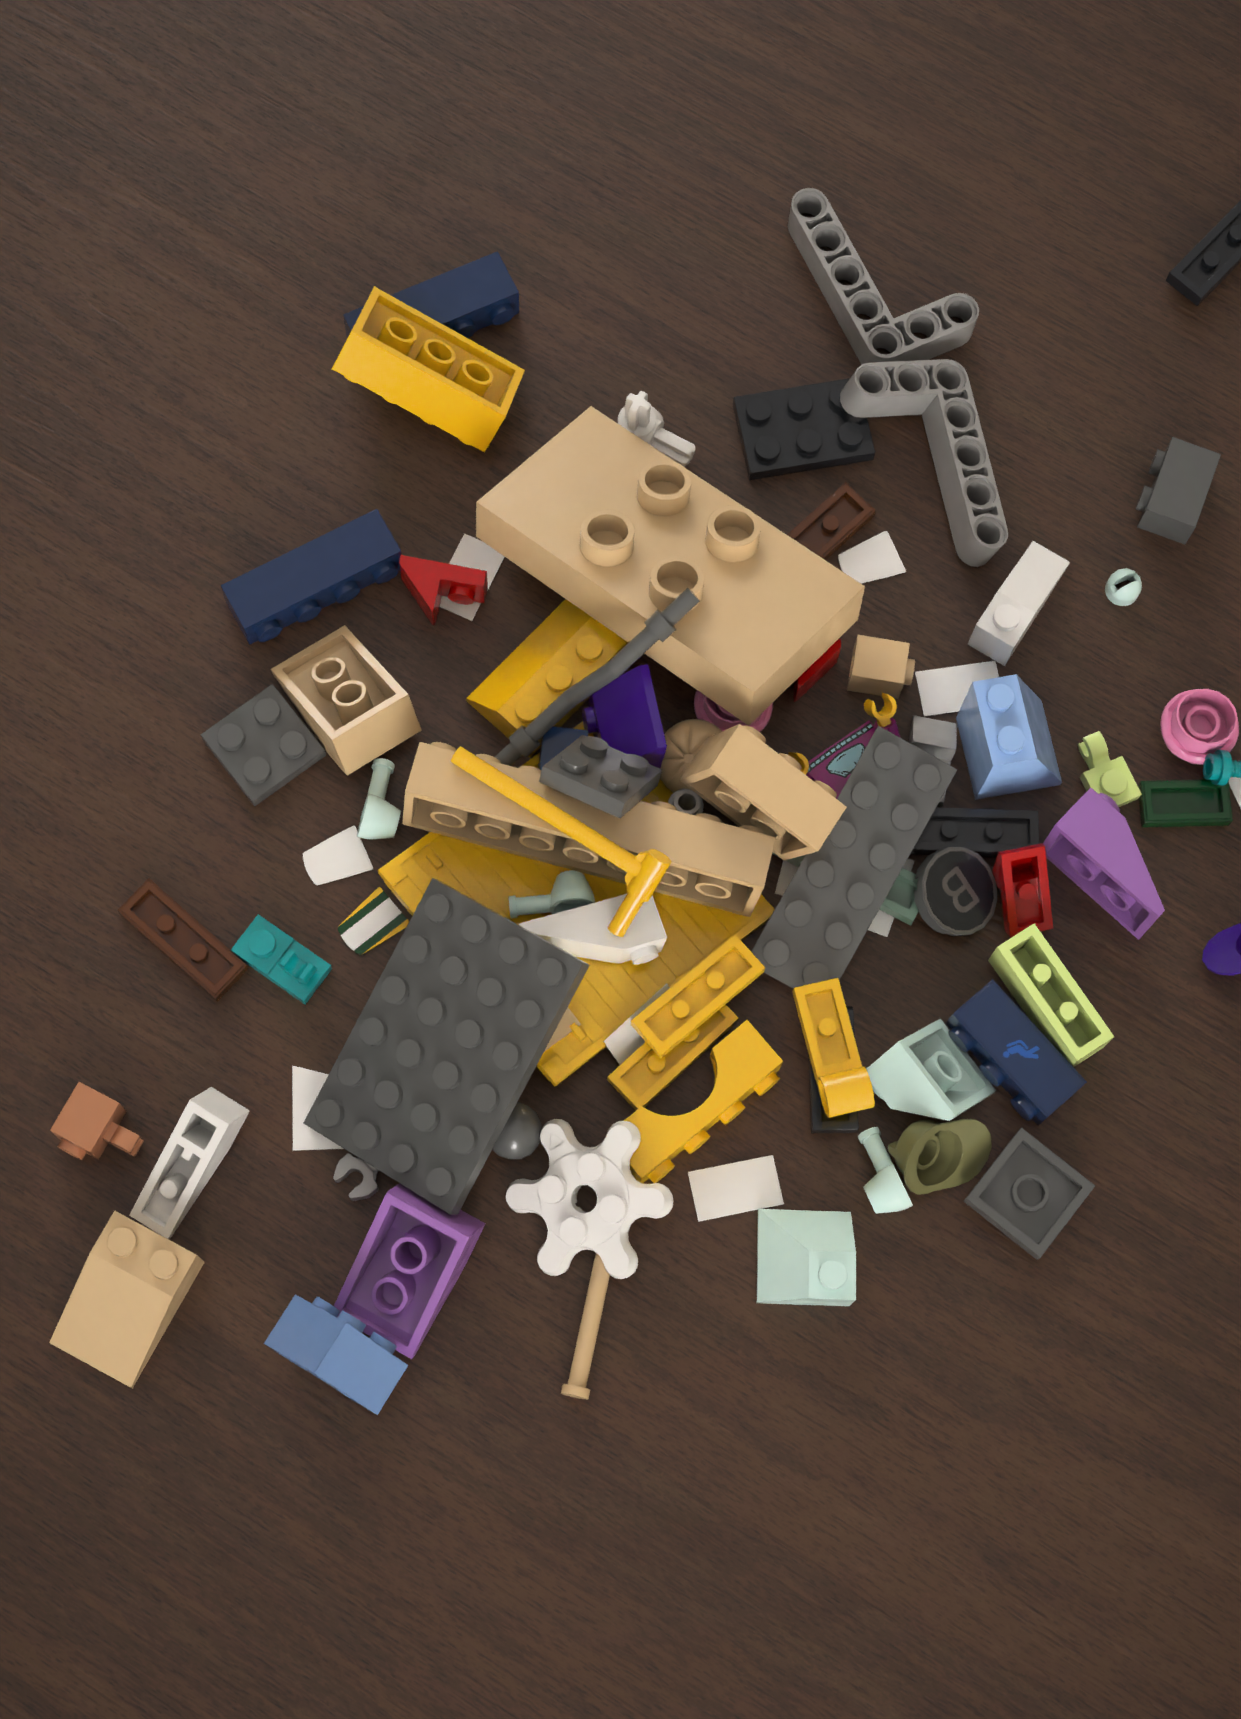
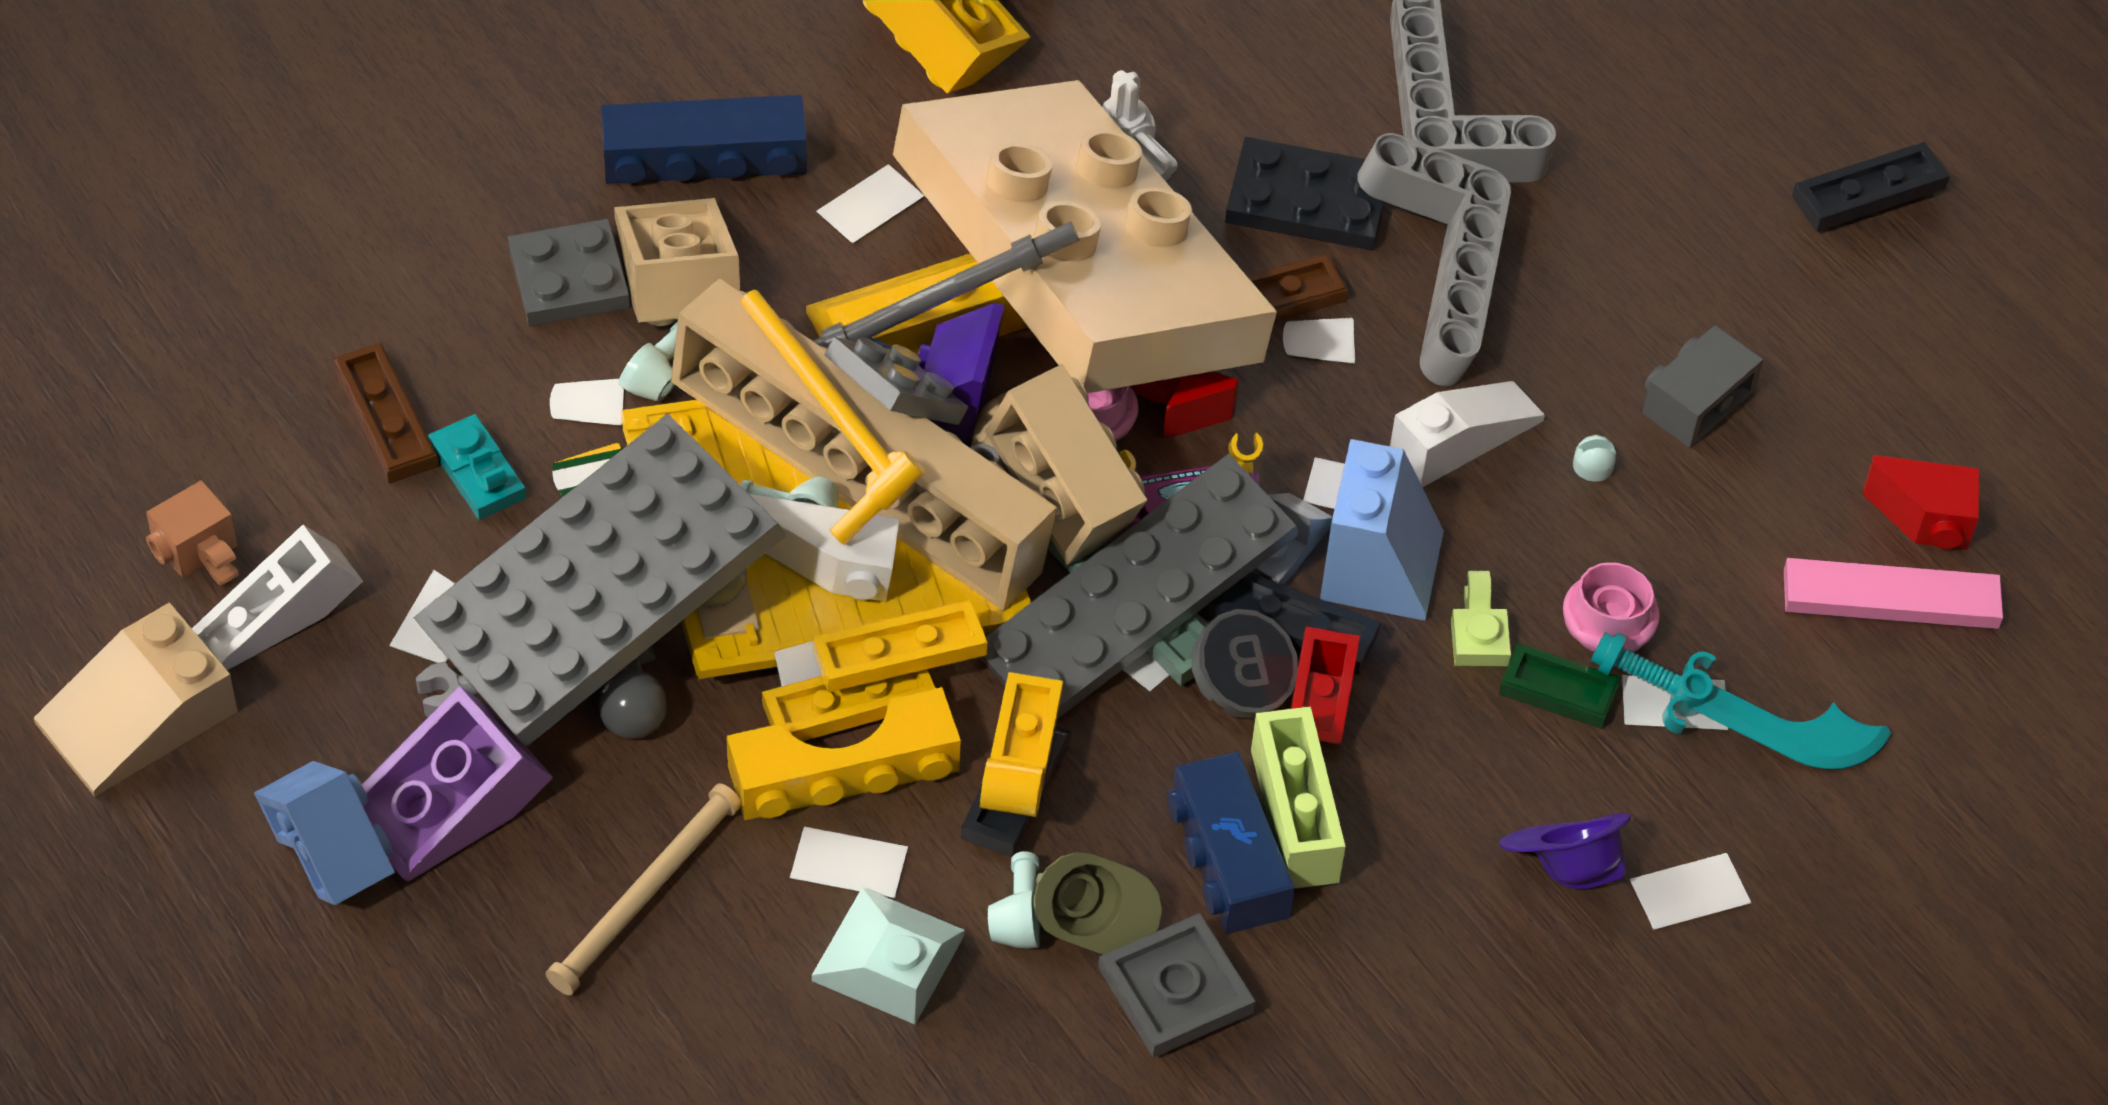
camera: 25 degrees right, 20 degrees down
red slope [399,555,488,626] -> none
white plate [506,1119,674,1279] -> none
tan brick [847,635,915,699] -> none
light aqua slope [866,1018,996,1121] -> none
medium lavender slope [1043,787,1165,940] -> none

